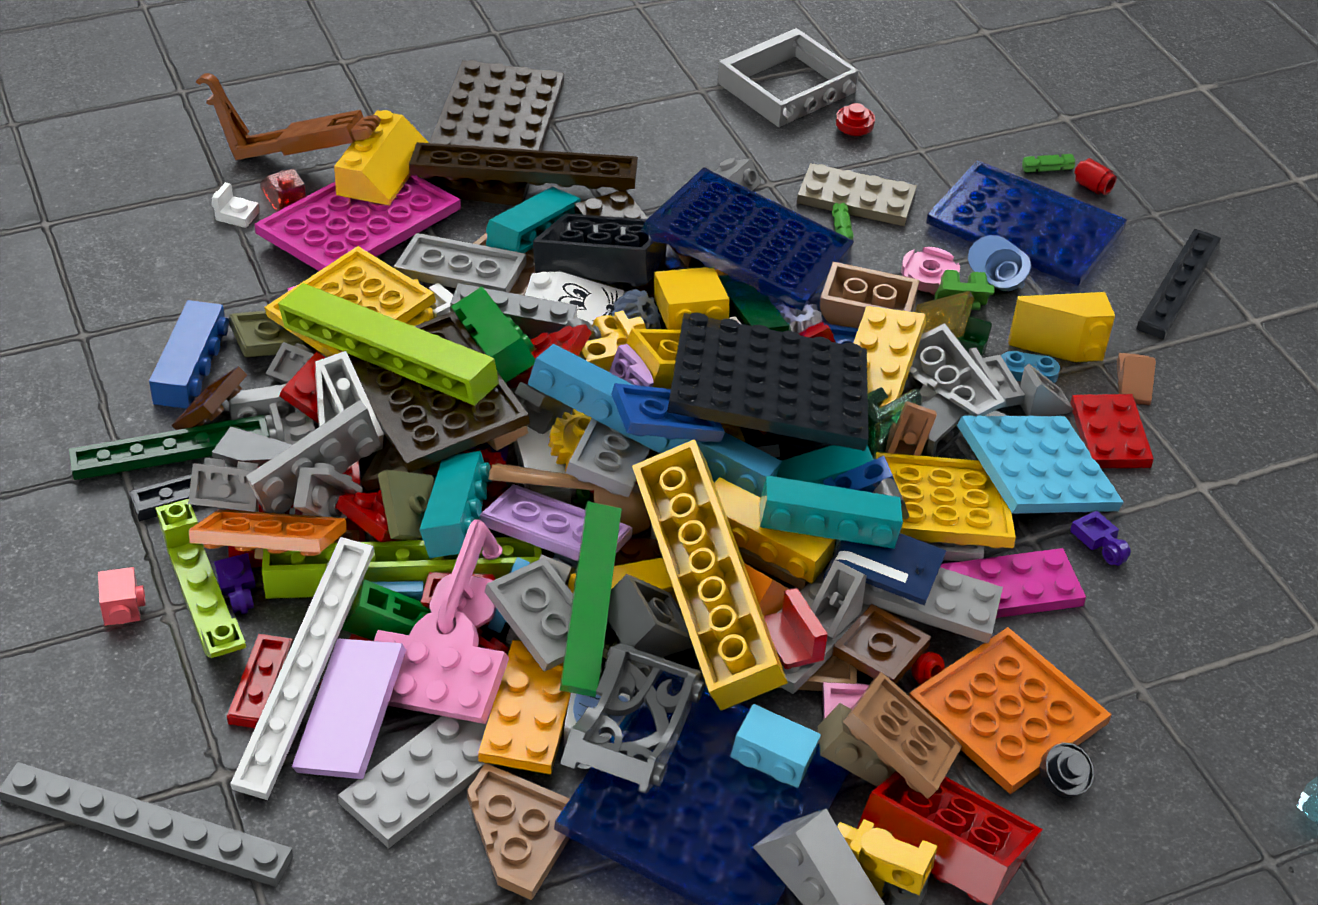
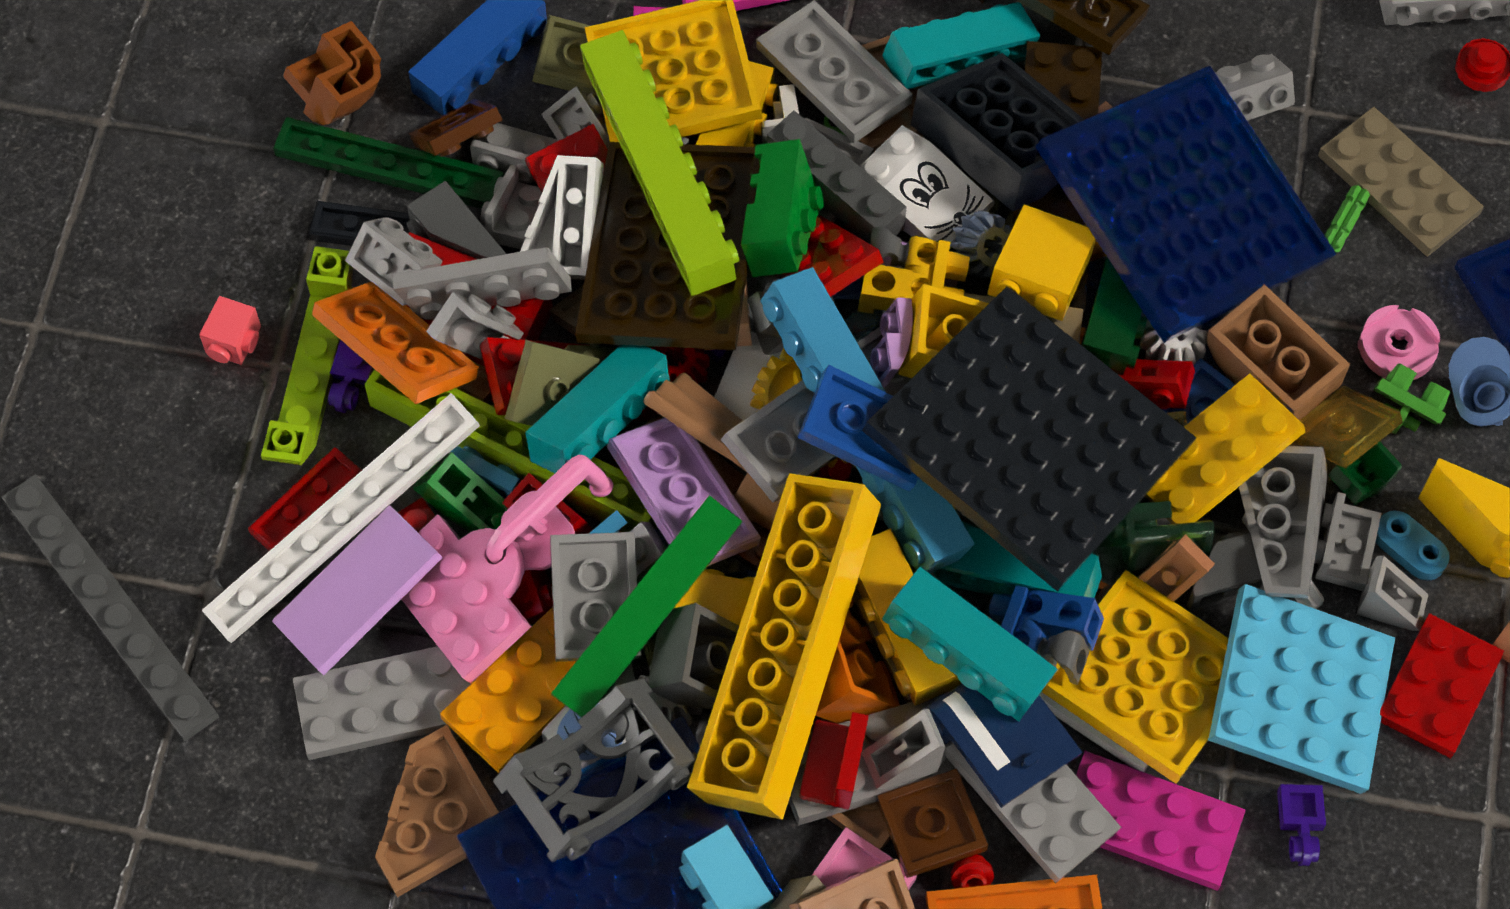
camera: 35 degrees right, 20 degrees up
none -> dark orange brick [283,21,381,125]

